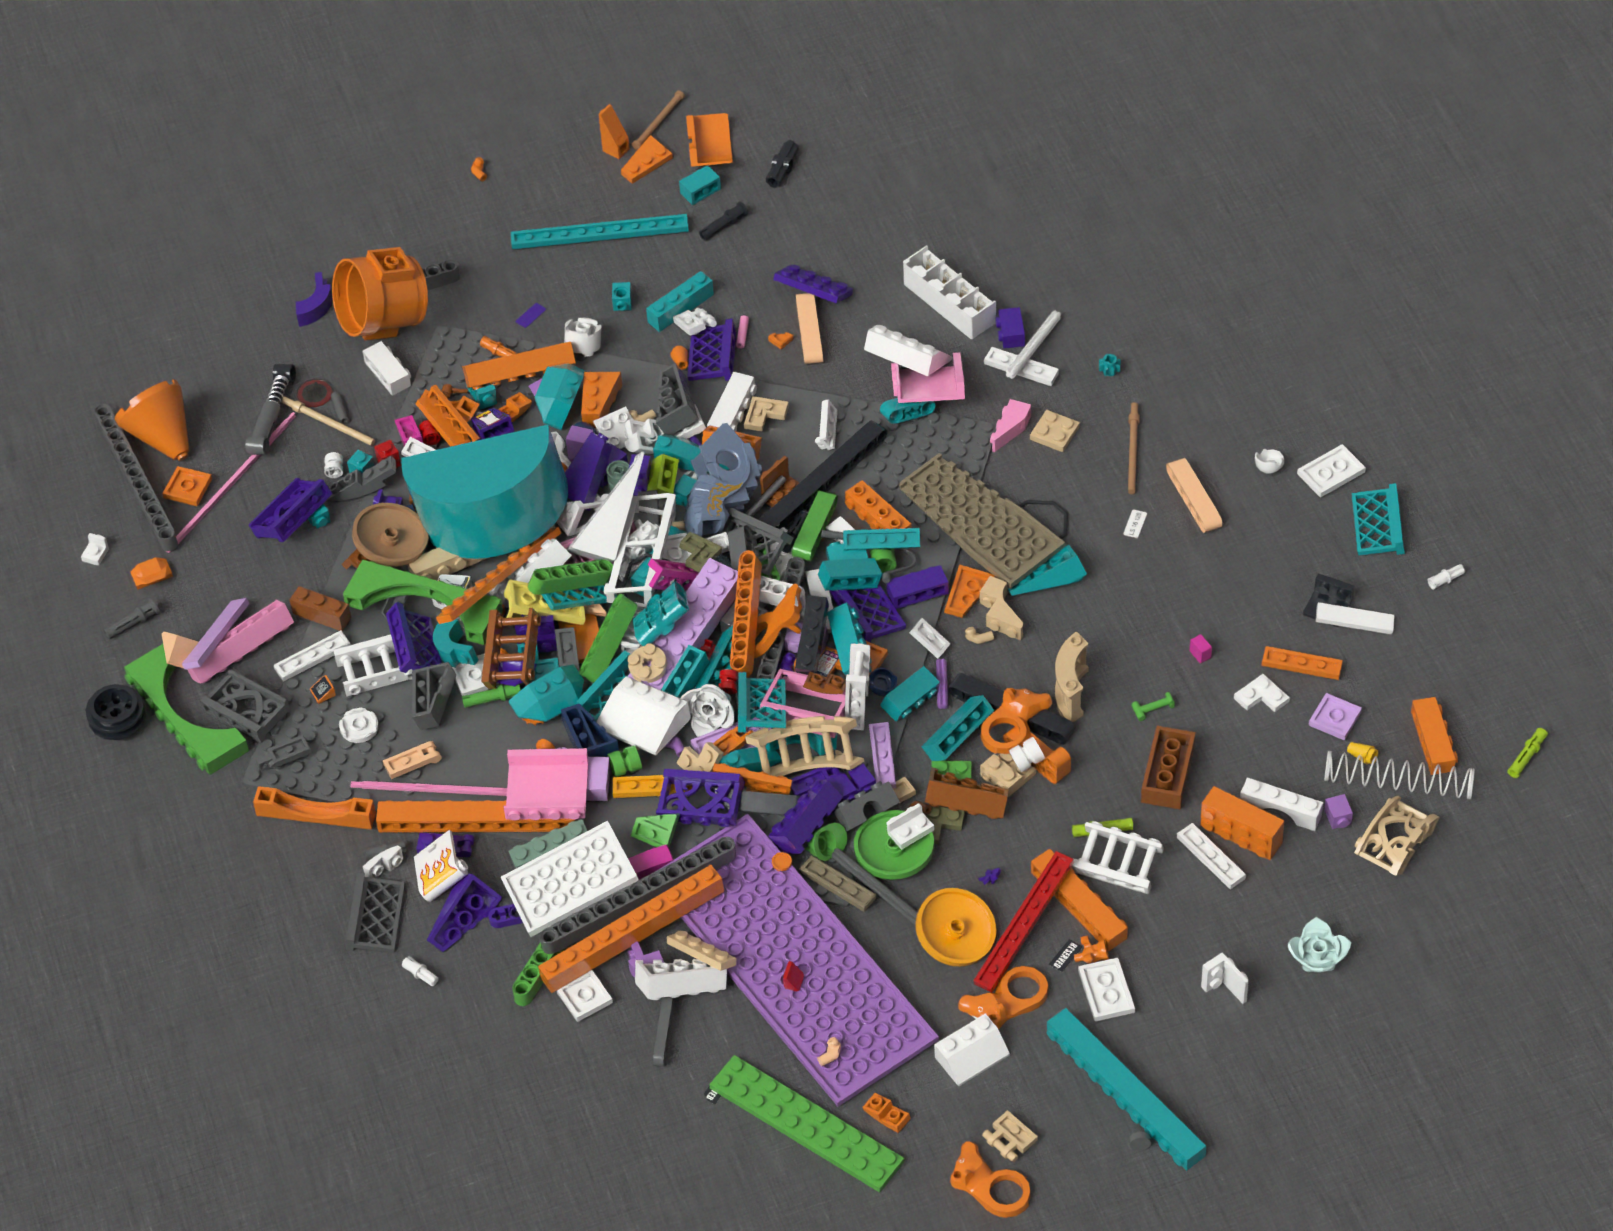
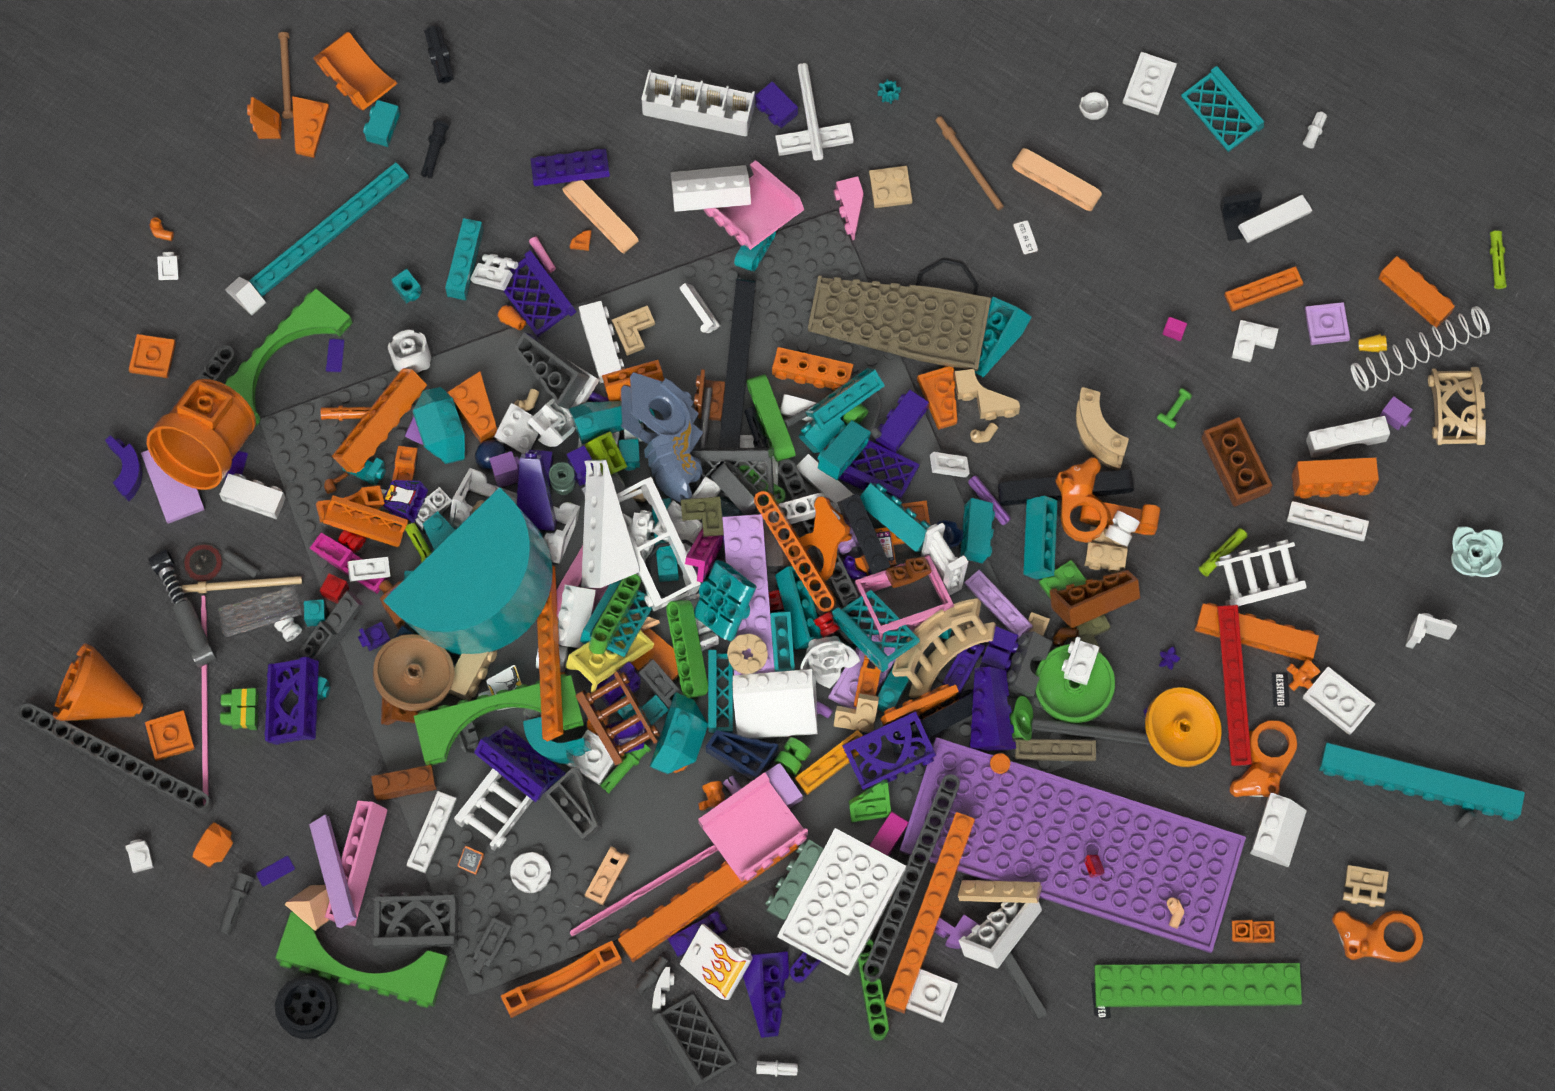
camera: 40 degrees left, 20 degrees up
none -> orange plate [129,334,176,378]
none -> lavender tile [141,450,205,524]
none -> white bracket [158,252,179,280]
none -> clear plate [218,586,302,637]
none -> bright green hips [220,688,259,730]
none -> white slope [225,277,266,316]
none -> bright green arch [225,289,352,427]
none -> dark purple sticker [225,451,248,480]
none -> dark purple sticker [256,856,295,887]

